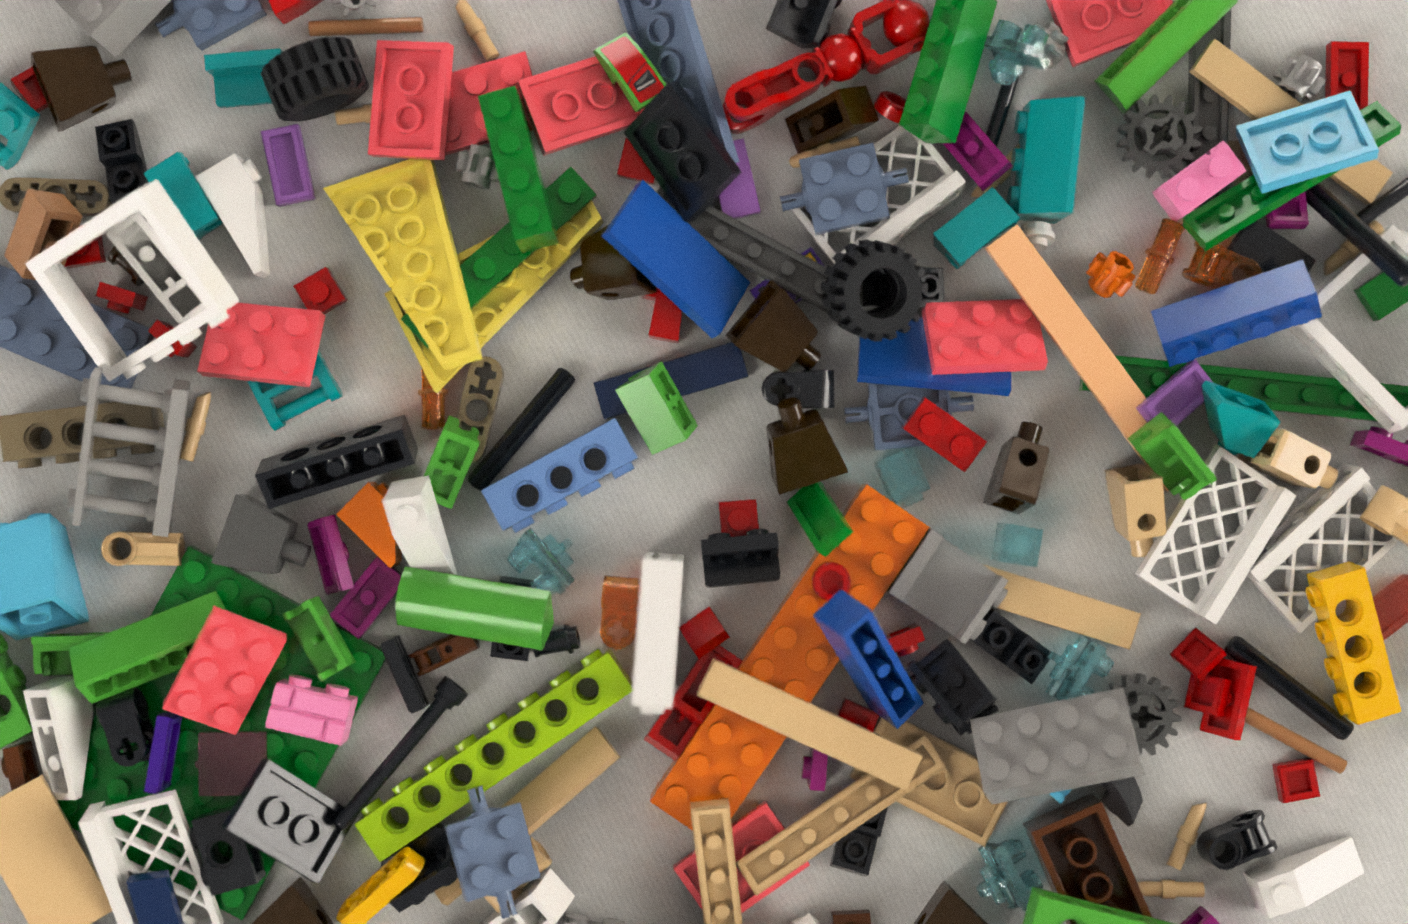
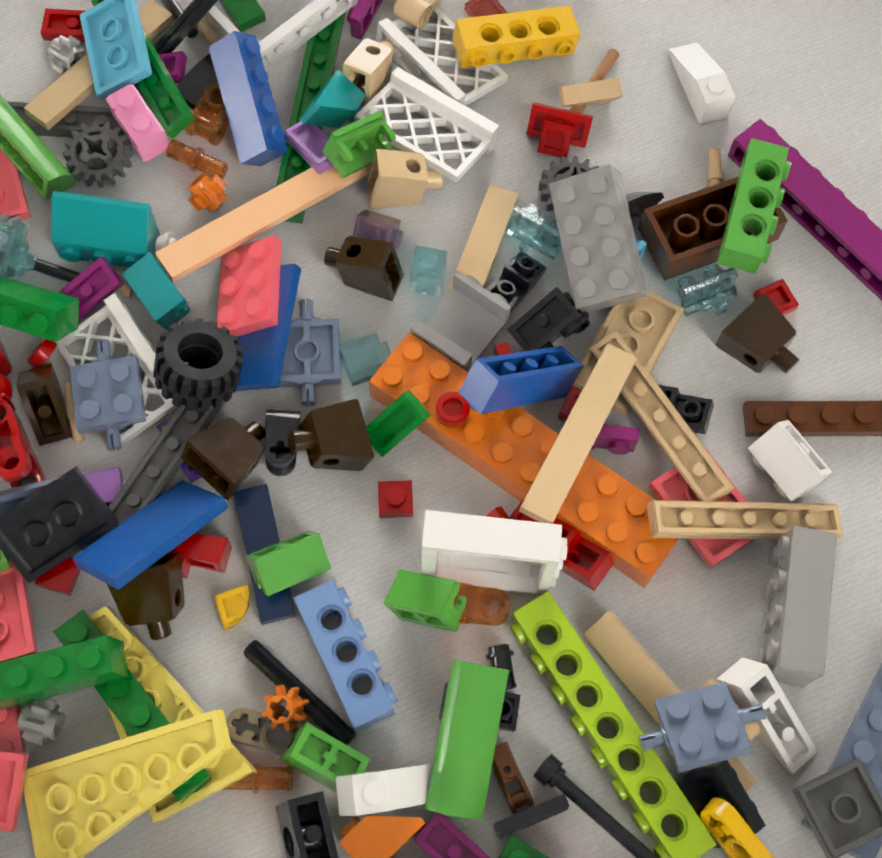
camera: 90 degrees left, 20 degrees down
clear light blue hips [507,528,575,596] -> none
black bracket [701,529,780,588] -> none
red plate [902,397,987,472] -> none
tan piece [1167,802,1207,871] -> none
red tile [1170,627,1227,682] -> none
black piece [1197,810,1278,870] -> none
black axle [1225,636,1354,740] -> none
red tile [1272,757,1320,804] -> none
none -> yellow tile [214,584,250,631]
none -> orange gear [261,685,309,732]
none -> brick [353,209,403,249]
none -> bright green hinge [384,569,467,632]
none -> tan piece [558,78,623,107]

